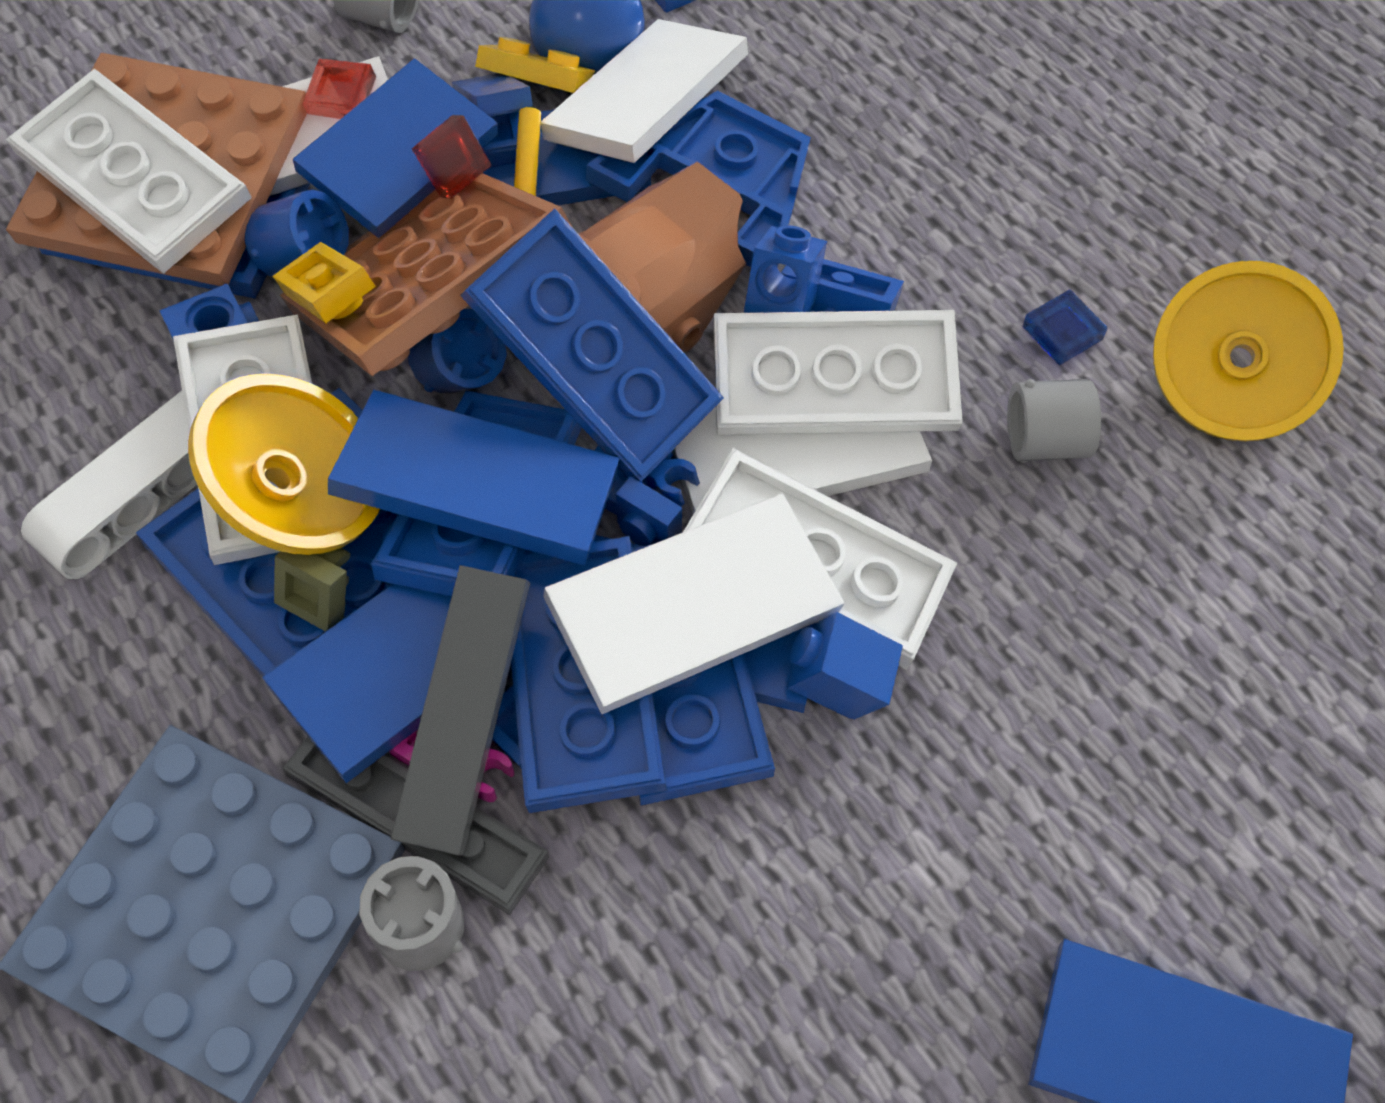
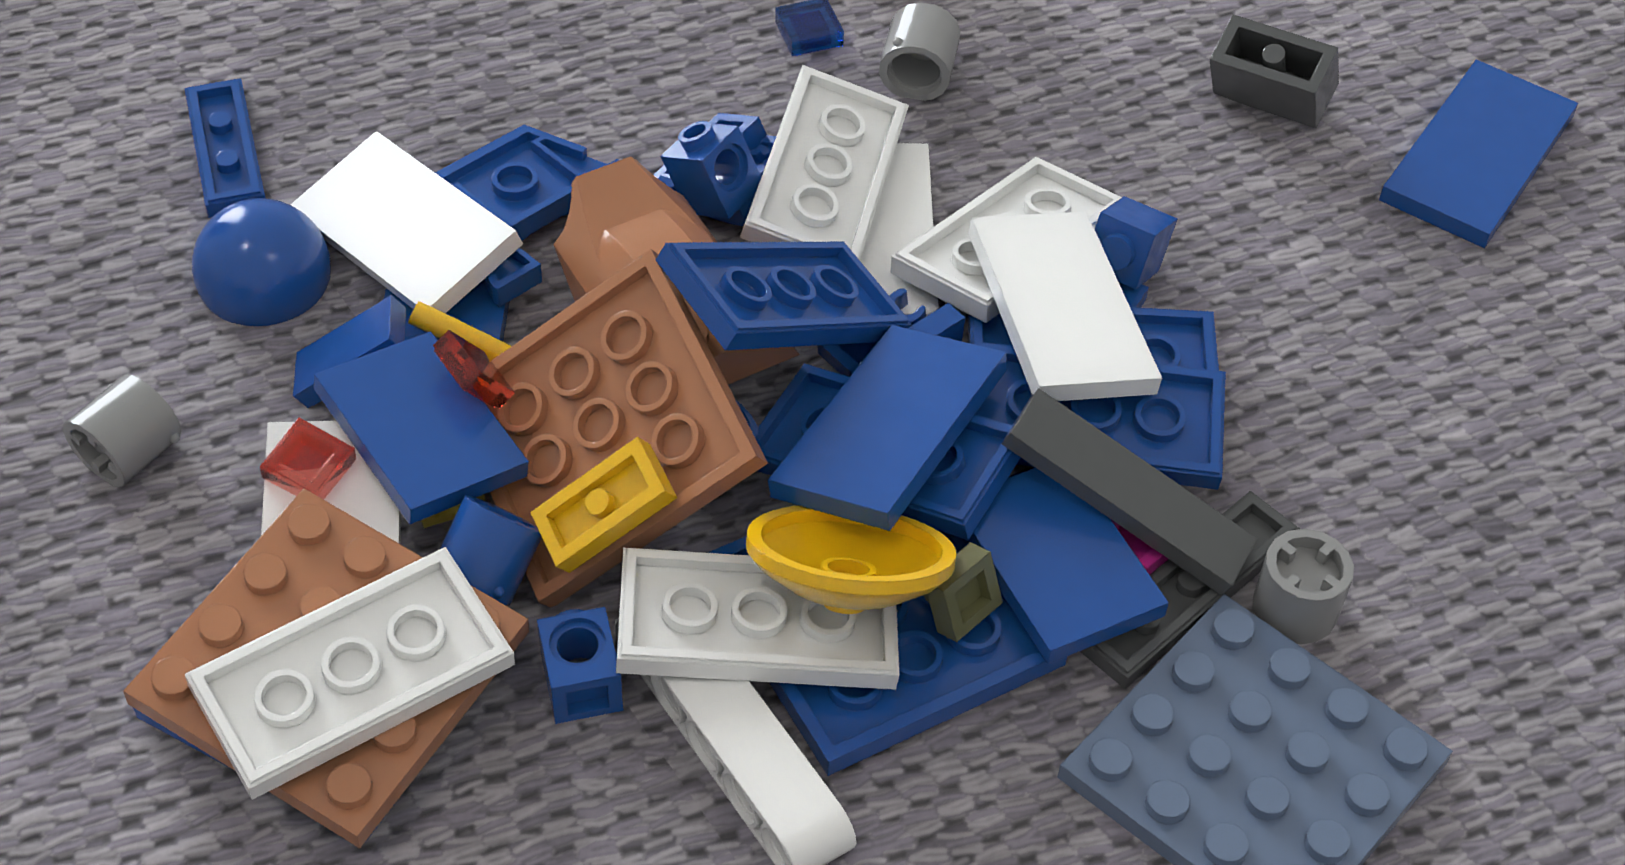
camera: 75 degrees left, 10 degrees down
yellow plate [475,37,595,93] -> none
none -> dark grey brick [1210,14,1339,128]

